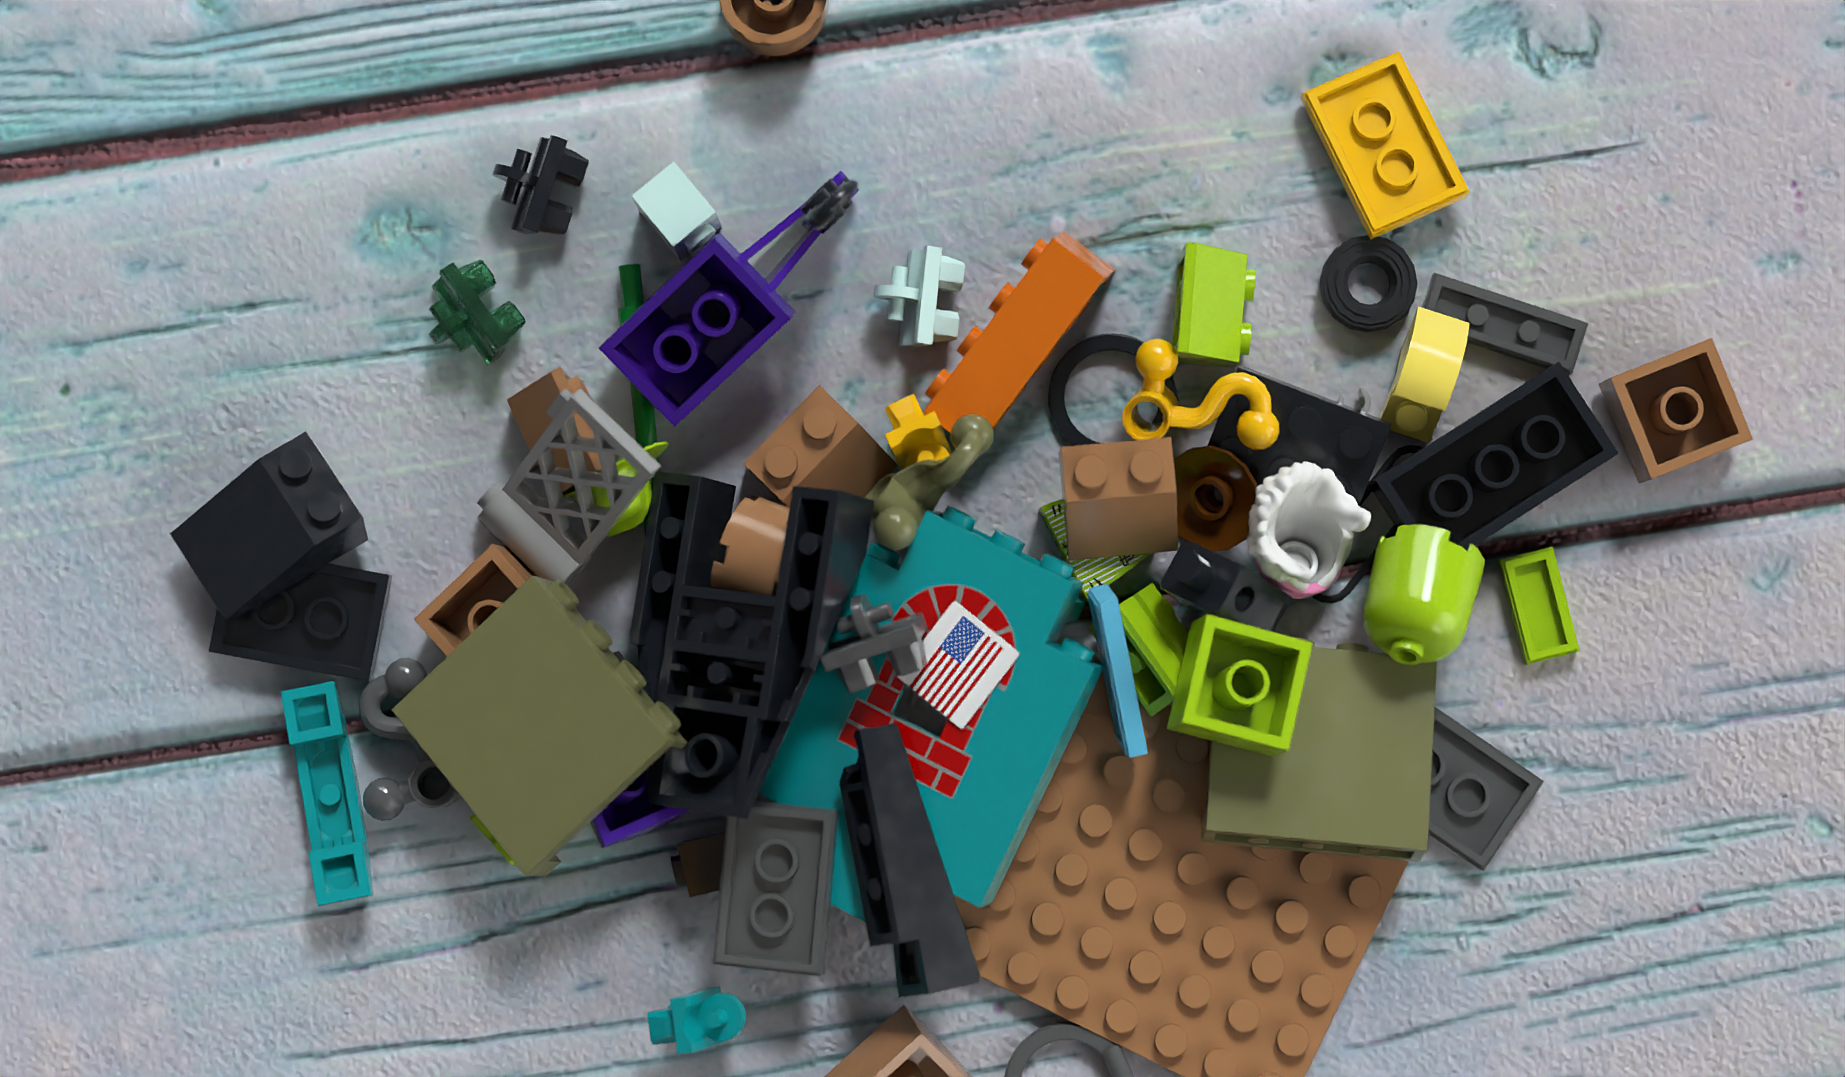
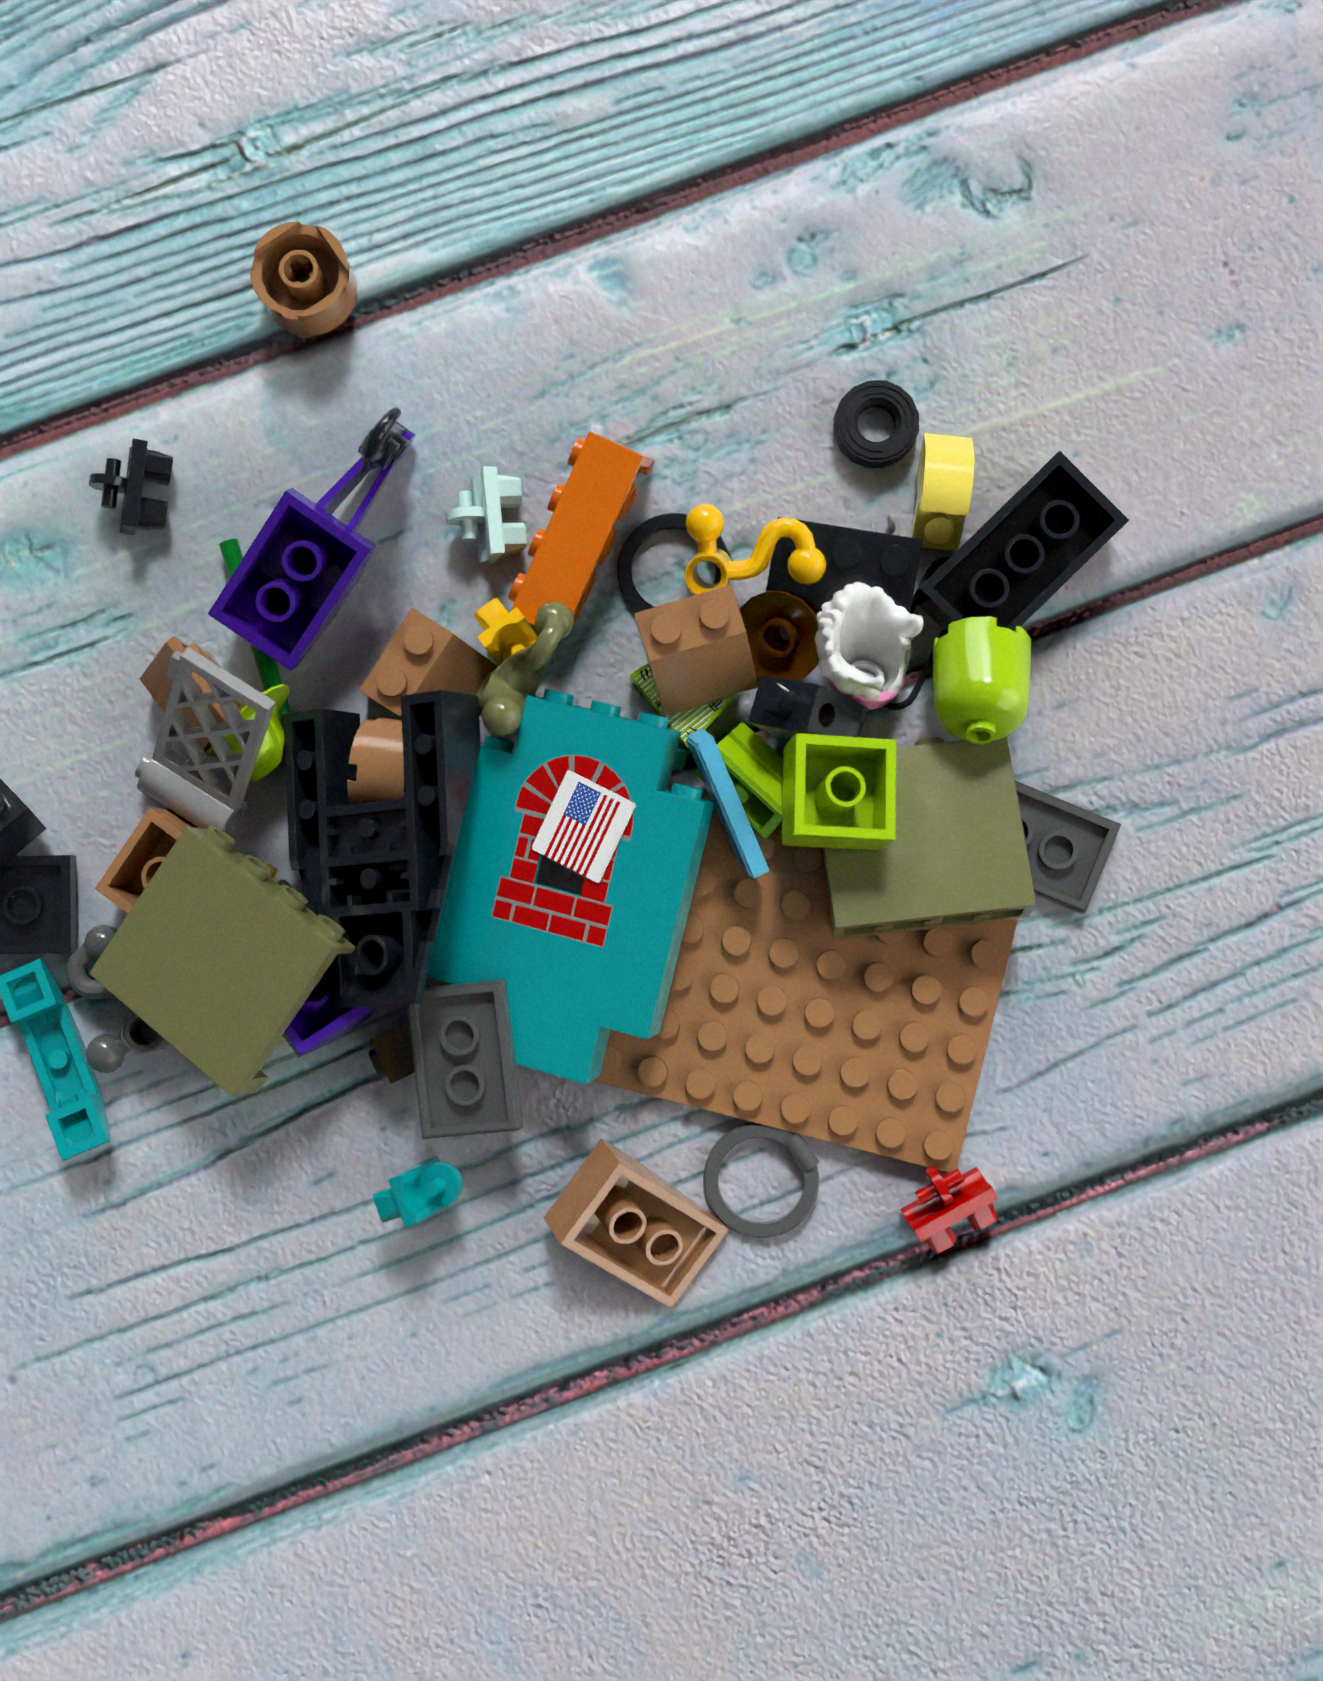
camera: 10 degrees left, 0 degrees up
clear green hips [429,259,526,365] -> none
light aqua brick [632,161,722,261] -> none
flat silver hips [821,594,928,693] -> none
black wedge [839,724,980,998] -> none
lime slope [1172,242,1256,368] -> none
yellow tile [1300,51,1470,240] -> none
dark grey tile [1422,273,1588,376] -> none
lime tile [1498,547,1580,665] -> none
medium nougat brick [1599,338,1753,484] -> none

